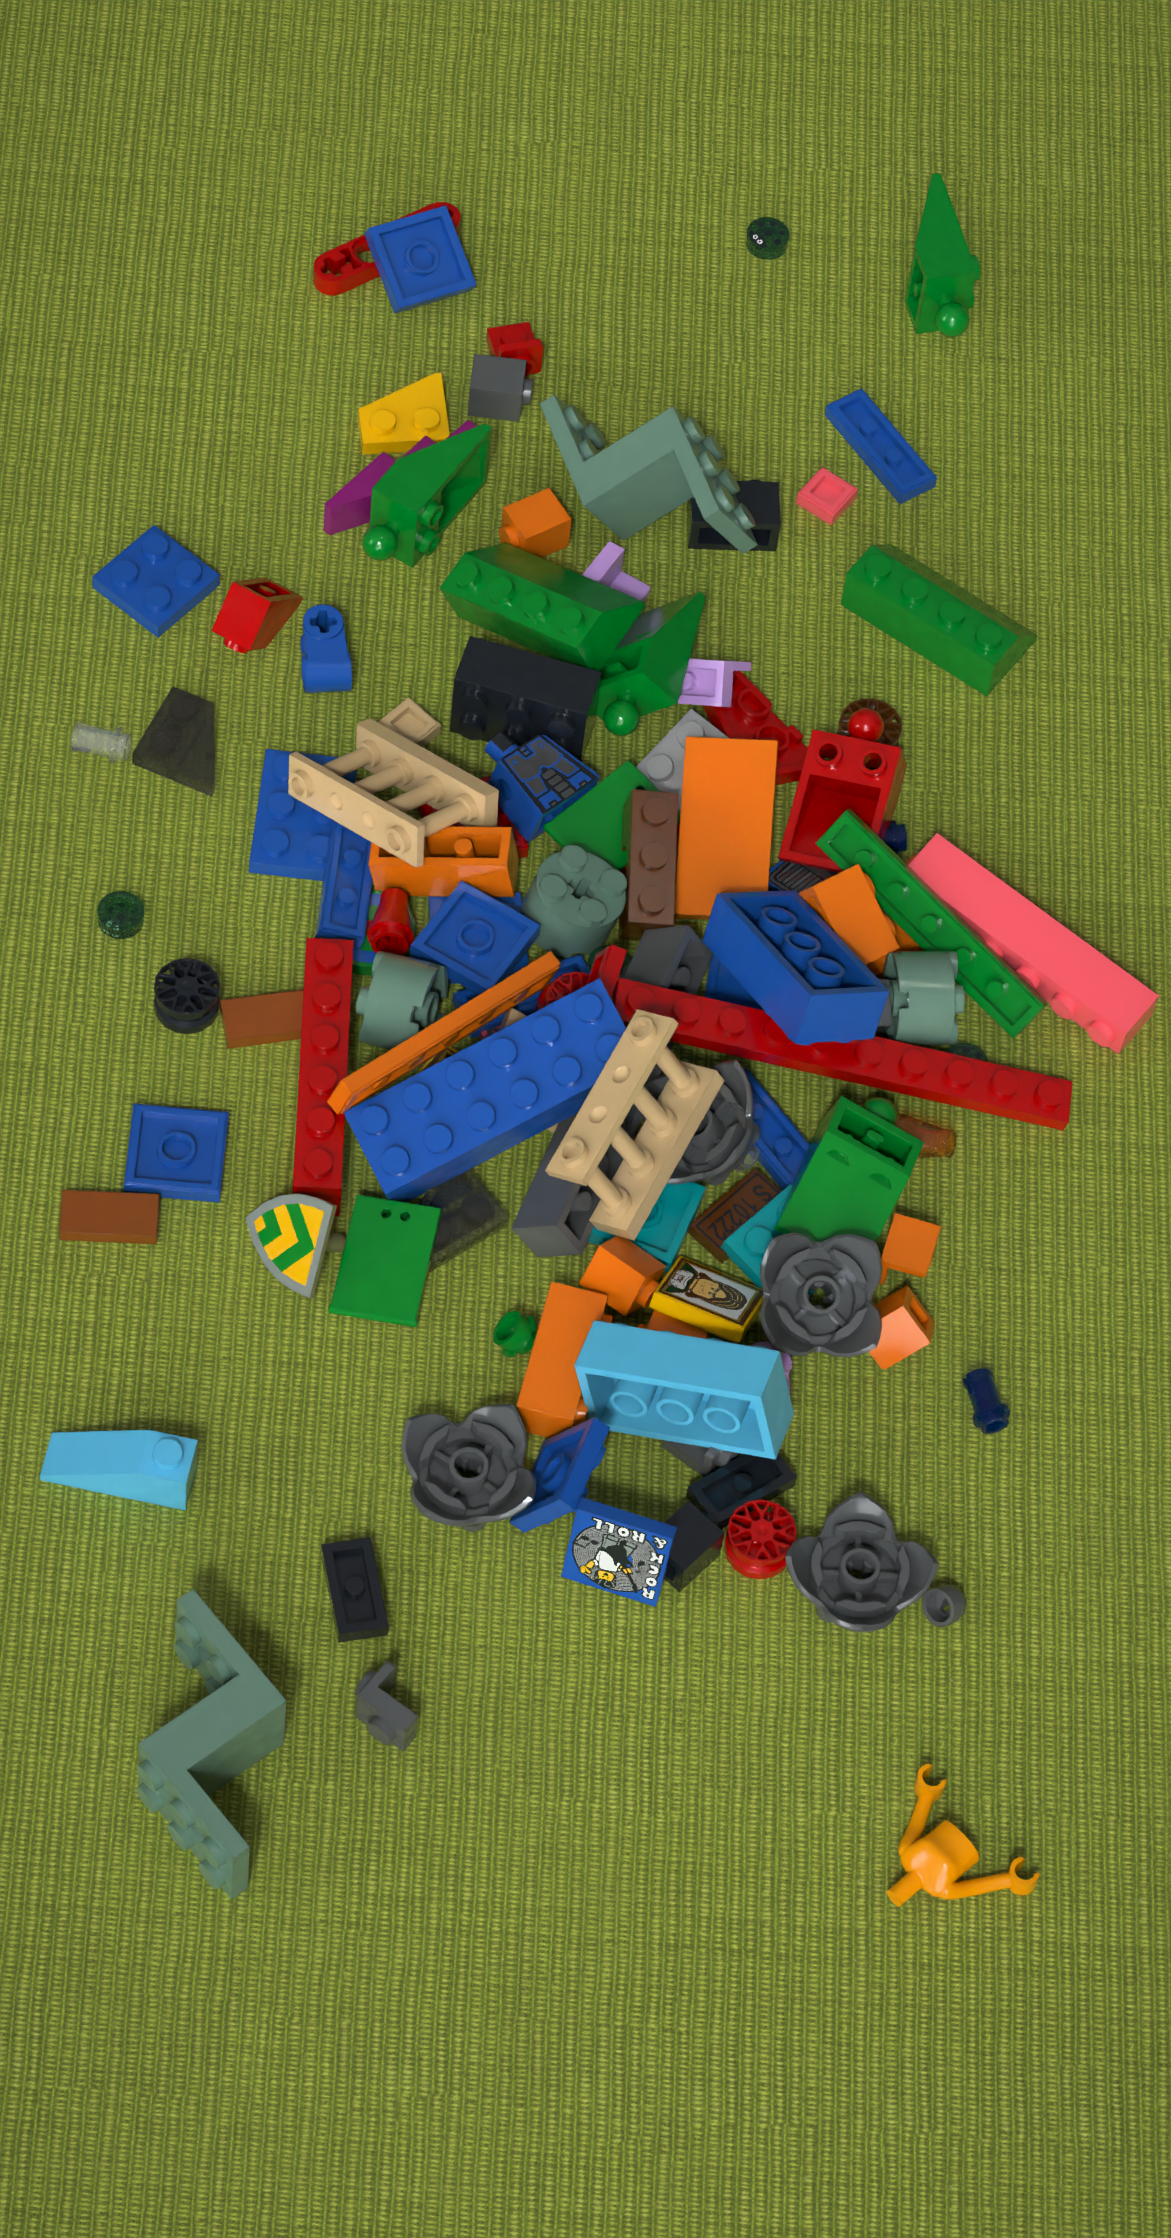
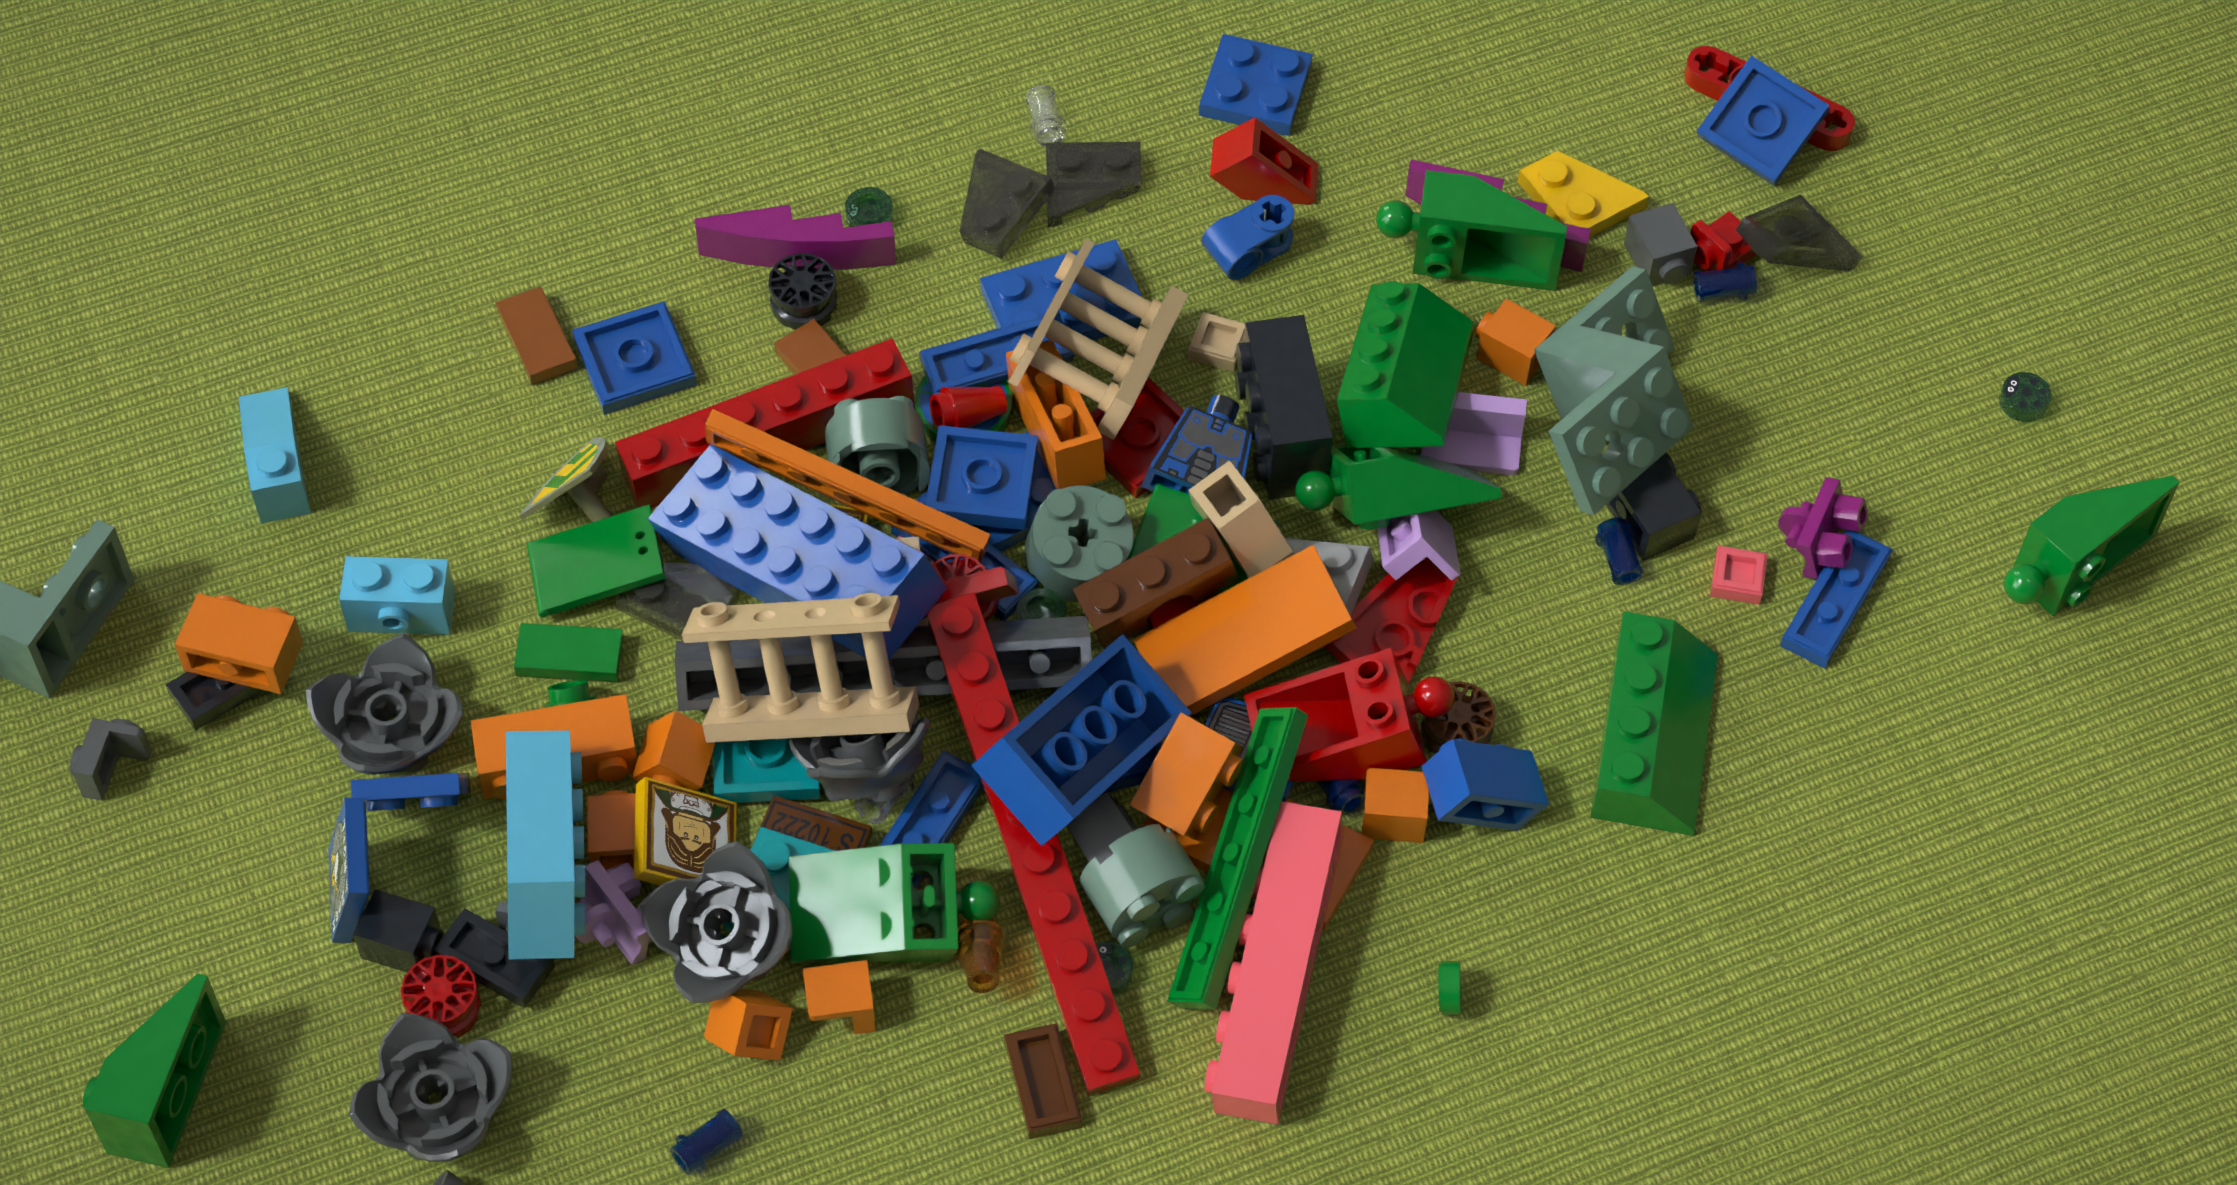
camera: 70 degrees right, 0 degrees up
none -> green slope [83,973,226,1168]
none -> orange brick [174,593,303,694]
none -> medium azure brick [339,556,456,635]
none -> green tile [514,623,624,682]
none -> magenta slope [694,205,896,270]
none -> clear smoke wing [959,148,1055,259]
none -> reddish brown tile [1004,1023,1082,1139]
none -> tan slope [1188,460,1293,578]
none -> orange panel [1361,768,1429,843]
none -> blue brick [1422,739,1549,831]
none -> green tile [1438,961,1461,1015]
none -> clear blue pin [1595,517,1644,585]
none -> clear blue pin [1693,262,1757,302]
none -> clear smoke wing [1736,194,1863,272]
none -> magenta hips [1778,477,1868,579]

